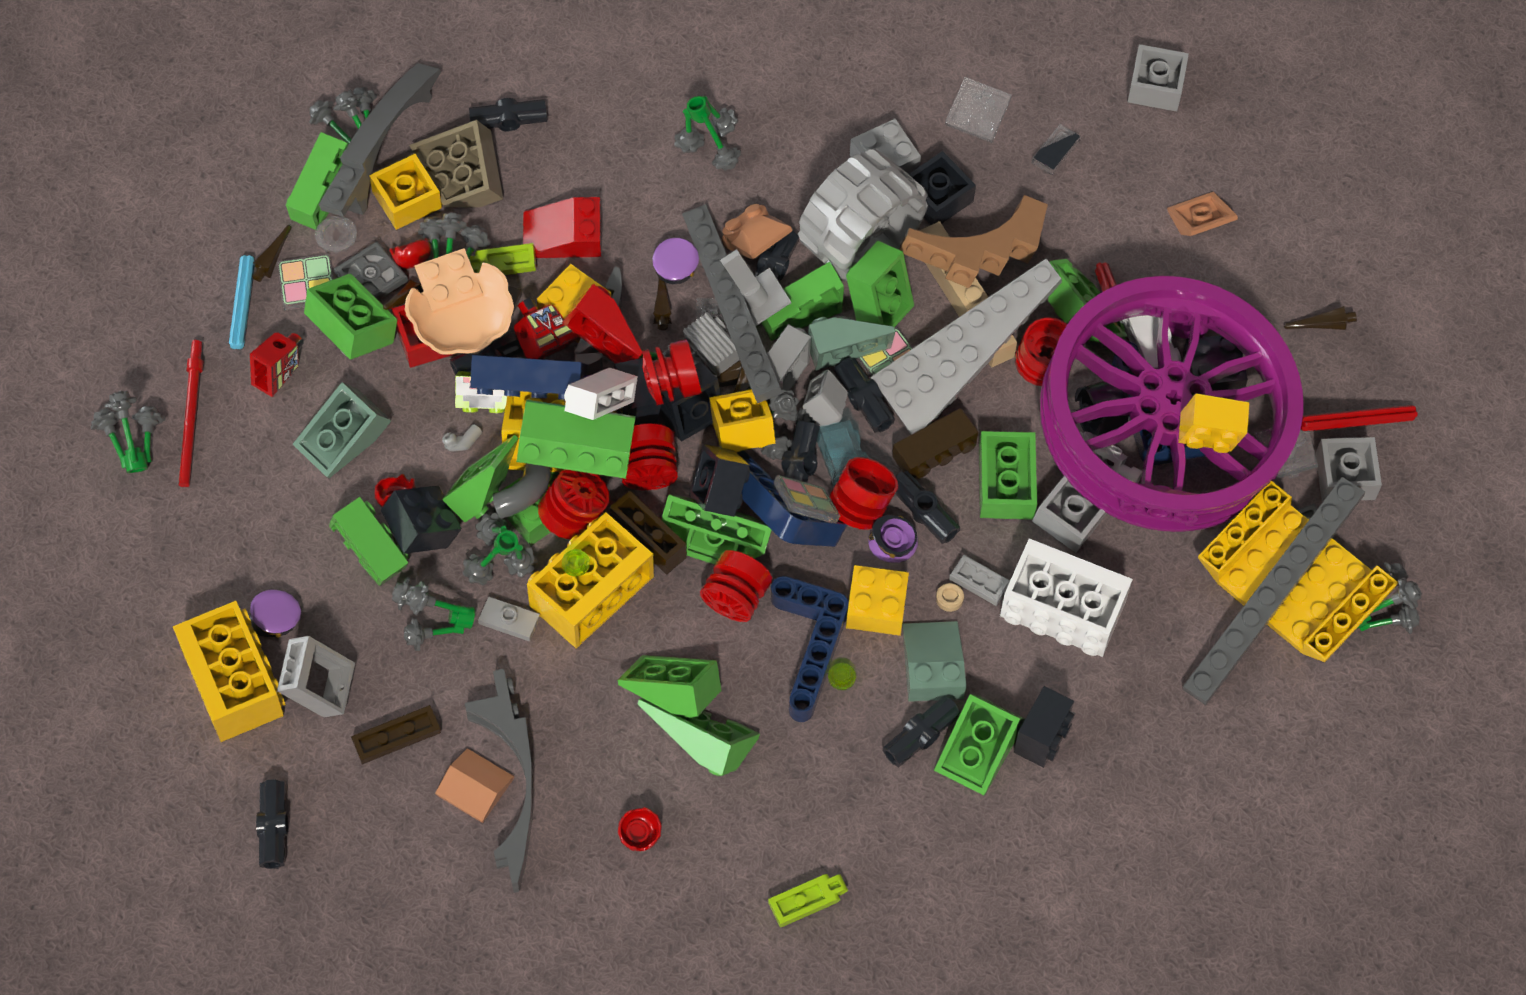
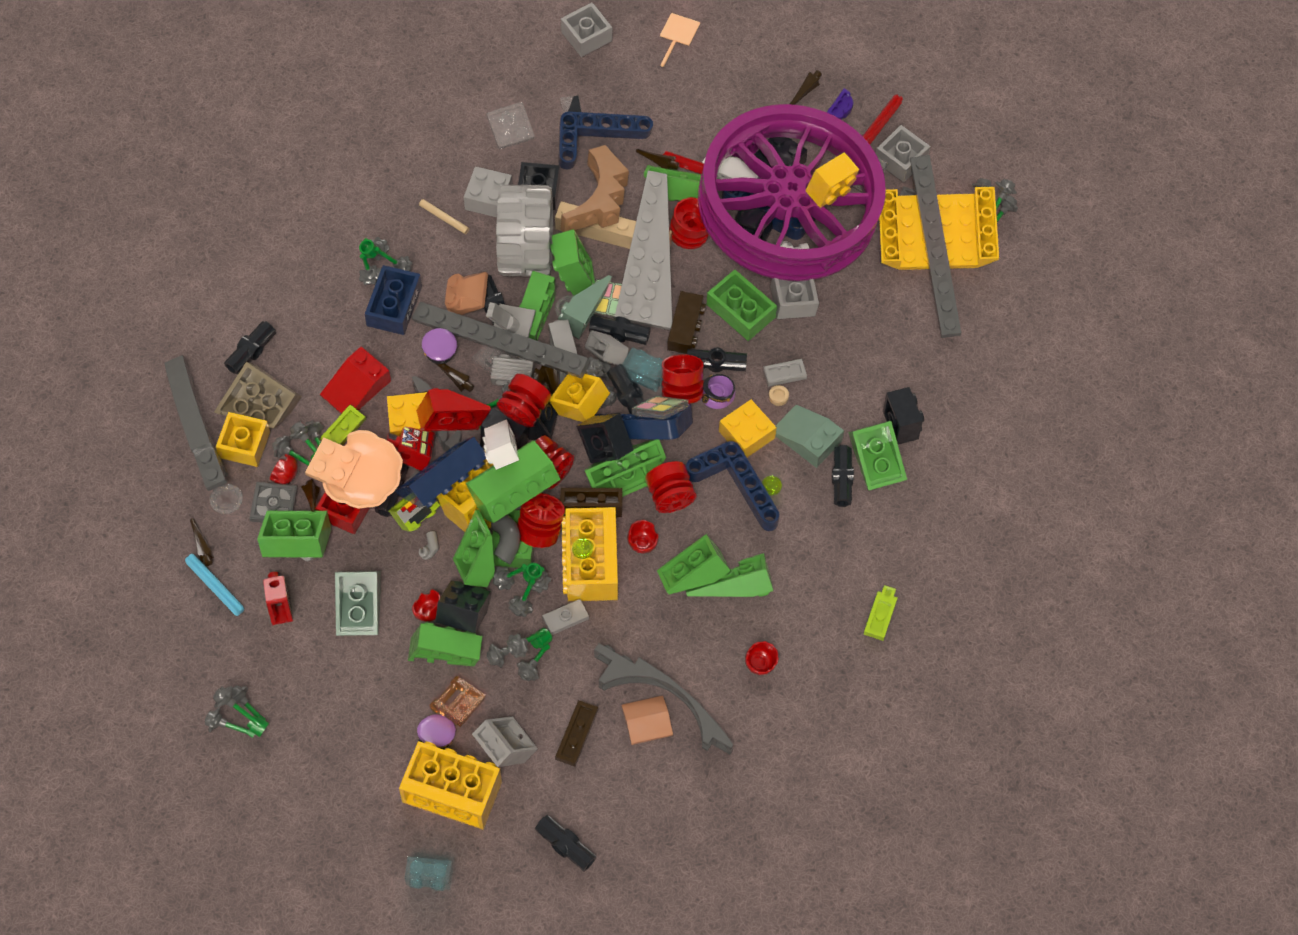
camera: 45 degrees left, 0 degrees up
red bar [179,340,203,487] -> none
tile [277,254,333,311] -> none
bright green wedge [286,132,348,230] -> none
dark grey plant [309,86,377,144] -> none
white brick [1000,539,1133,657] -> none
nougat slope [1167,192,1238,236] -> none
none -> dark blue brick [365,265,422,335]
none -> clear light blue brick [404,856,453,891]
none -> tan bar [419,199,470,234]
none -> clear orange plate [430,676,486,727]
none -> dark blue beam [558,112,653,170]
none -> red hair [627,520,659,554]
none -> dark brown piece [636,149,679,170]
none -> light nougat piece [660,13,700,67]
none -> dark purple plate [827,88,853,119]

